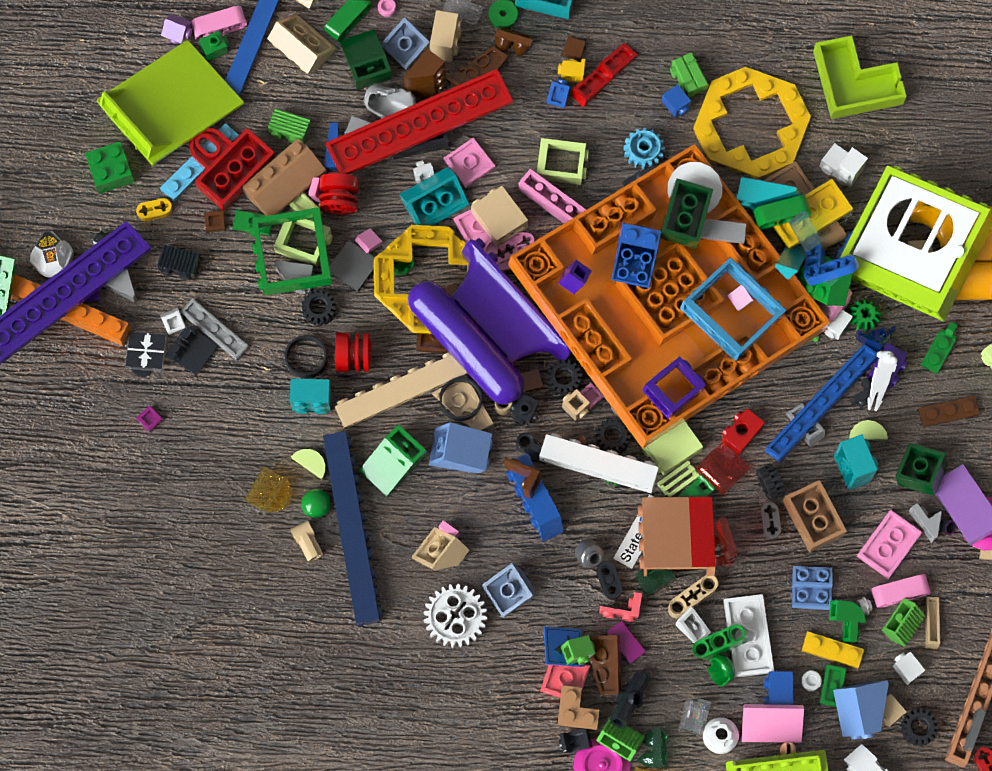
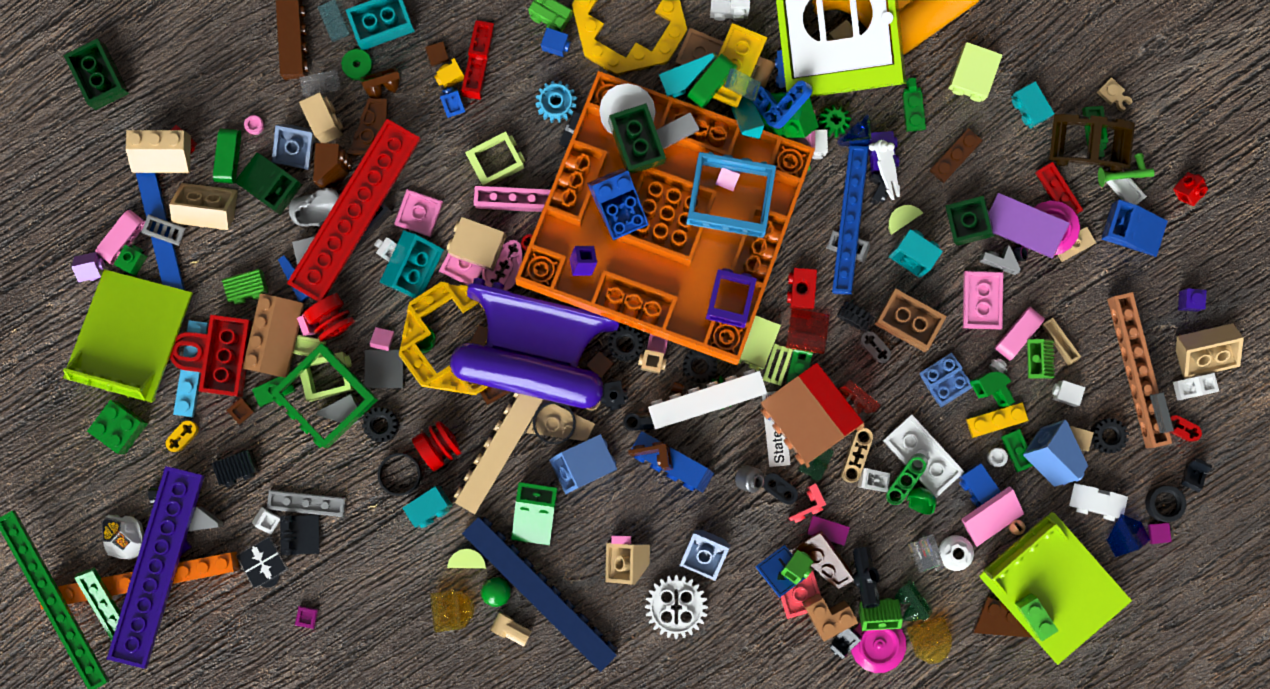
camera: 30 degrees left, 10 degrees up
none -> light grey slope [141,214,186,246]

